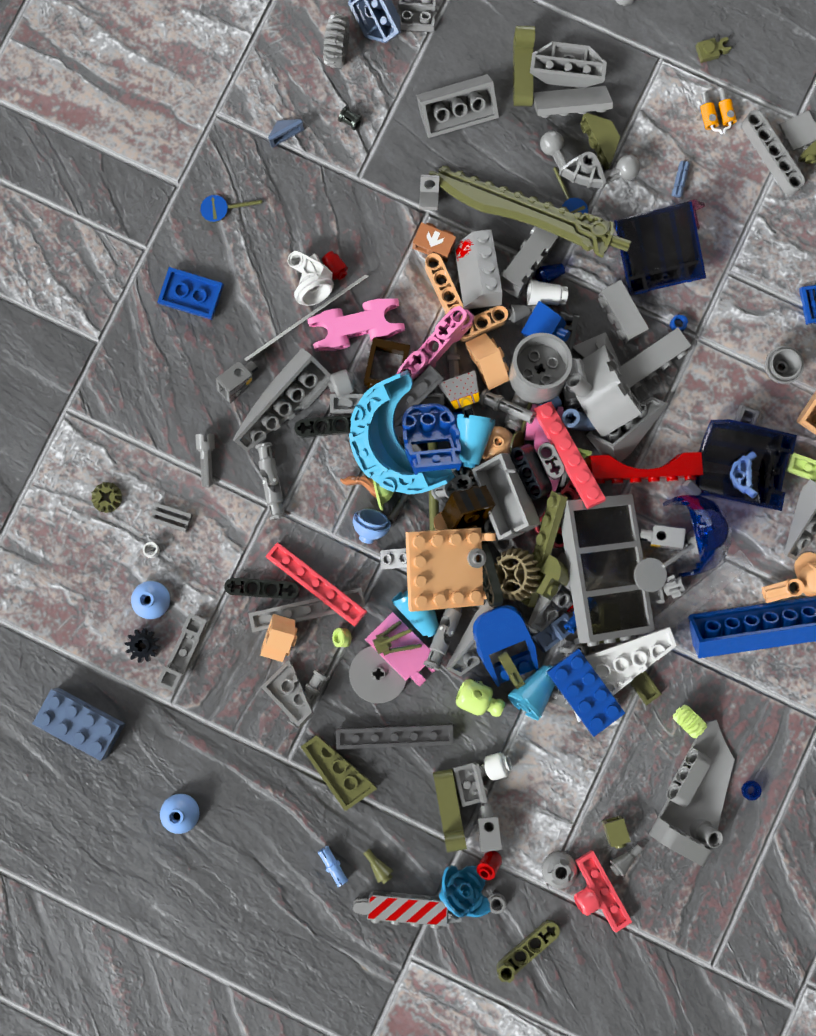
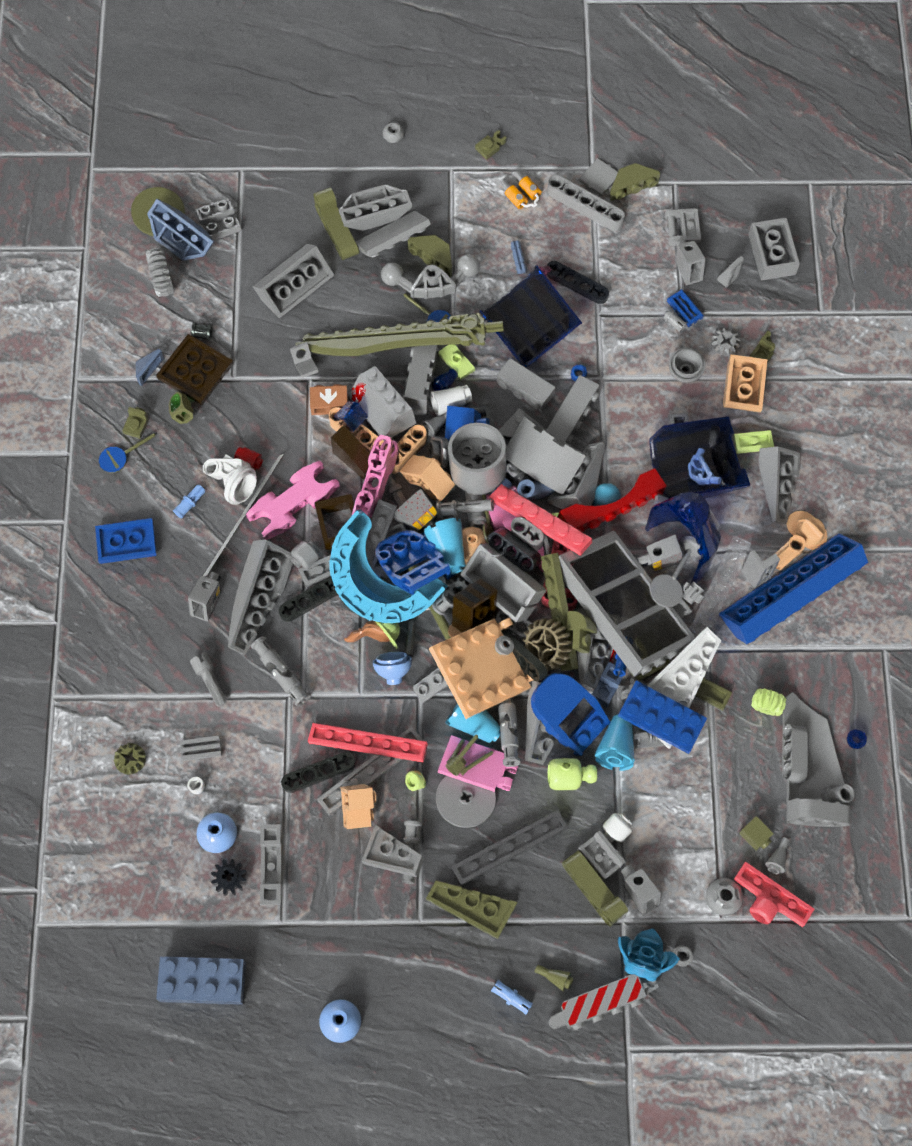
camera: 30 degrees left, 15 degrees down
red brick [477,851,502,880] -> none
olive beam [496,920,560,983] -> none
olive piece [497,652,525,689] -> none
light grey piece [566,358,591,397] -> none
none -> olive bracket [122,407,149,439]
none -> dark brown plate [156,334,234,405]
none -> olive rock [169,392,194,424]
none -> light blue axle [173,485,205,519]
none -> dark brown slope [330,425,370,480]
none -> clear blue panel [334,401,368,431]
none -> flat silver piece [429,436,449,468]
none -> yellowish green plate [438,344,475,381]
none -> black beam [546,261,609,304]
none -> medium azure hair [592,483,621,506]
none -> light grey pin [663,310,687,332]
none -> light grey panel [741,550,780,589]

